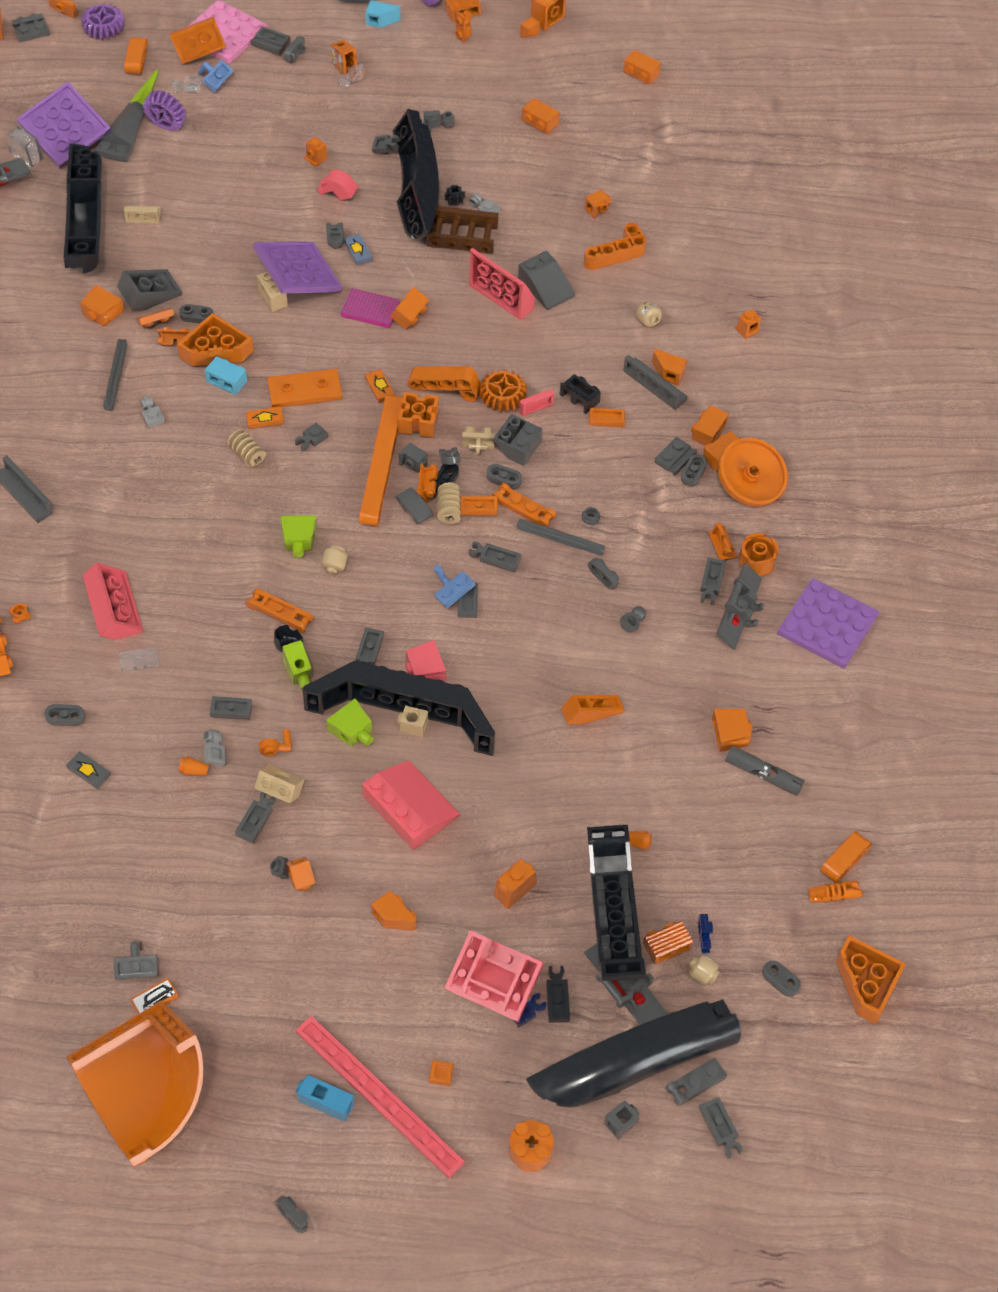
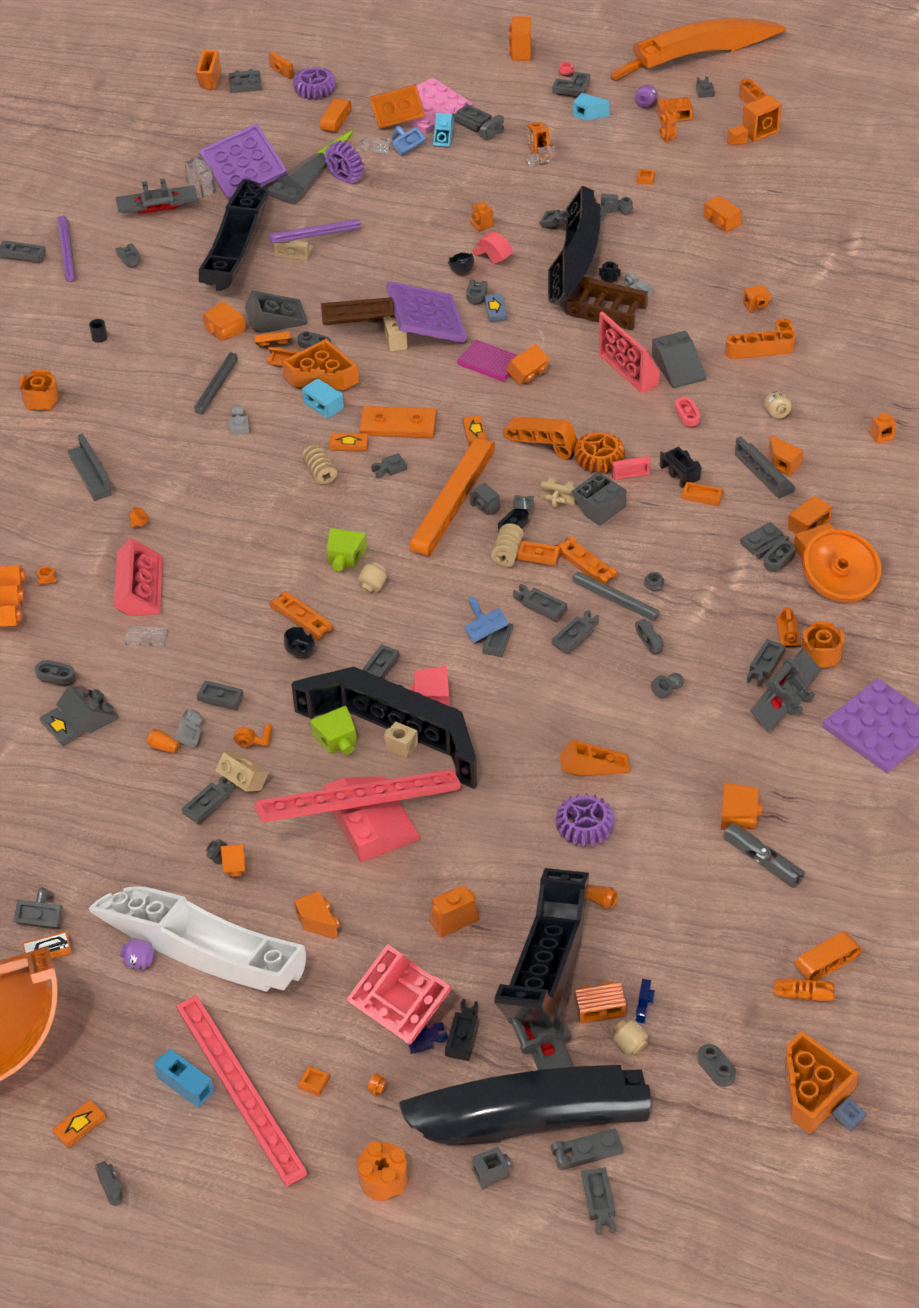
camera: 20 degrees right, 10 degrees down
lime torso [282,640,312,690] -> none
dark grey slope [396,487,433,525] -> none
orange brick [398,392,439,437] -> none
orange hinge [417,464,438,503] -> none
dark grey plate [487,464,522,489] -> none
orange brick [623,49,661,85] -> none
none -> orange tile [52,1099,106,1148]
none -> dark grey slope [56,685,119,733]
none -> white slope [88,886,306,992]
none -> medium lavender head [120,938,155,970]
none -> orange tile [129,507,148,528]
none -> coral plate [254,769,461,823]
none -> medium lavender axle [269,219,361,244]
none -> reddish brown fence [321,297,394,325]
none -> orange plate [367,1073,387,1096]
none -> medium azure slope [433,113,455,147]
none -> black hair [448,252,474,274]
none -> dark grey plate [552,610,599,654]
none -> medium lavender gear [555,793,615,847]
none -> orange tile [637,169,655,185]
none -> coral plate [675,397,700,427]
none -> sand blue tile [832,1097,867,1131]

